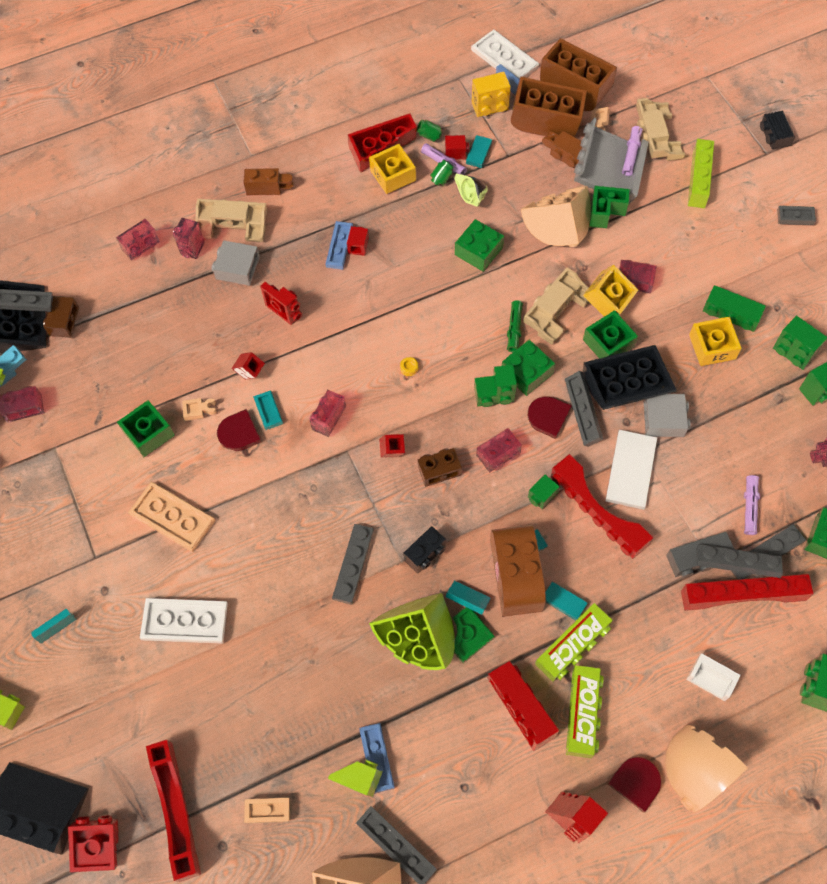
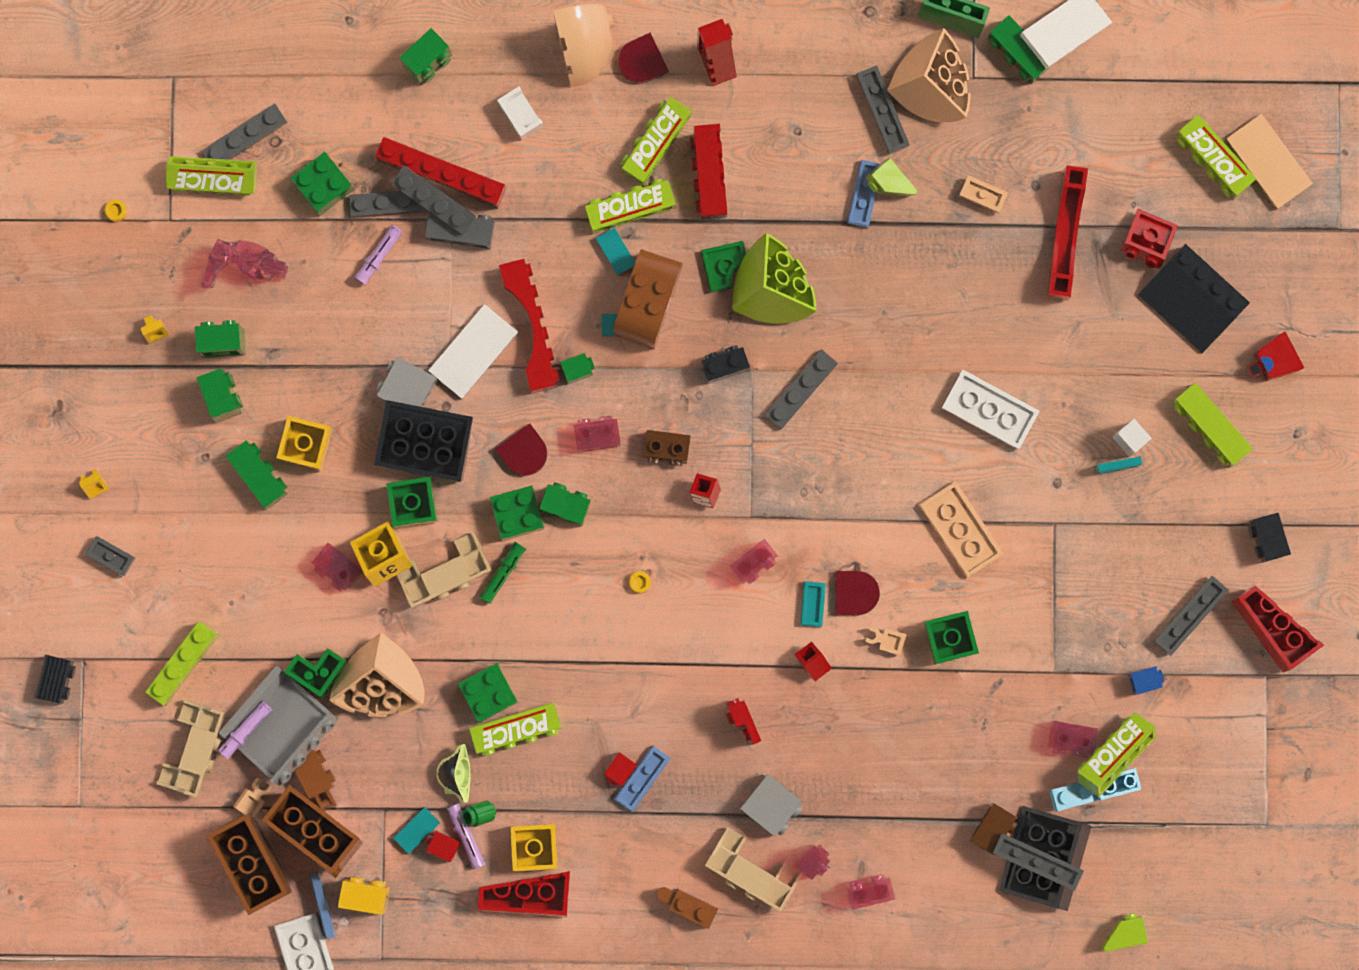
camera: 160 degrees left, 20 degrees up
green brick [417,119,442,142] -> none
teal tile [445,580,491,614] -> none
dark grey plate [565,371,603,447] -> none
none -> lime brick [469,703,562,757]
none -> white panel [1113,419,1152,457]

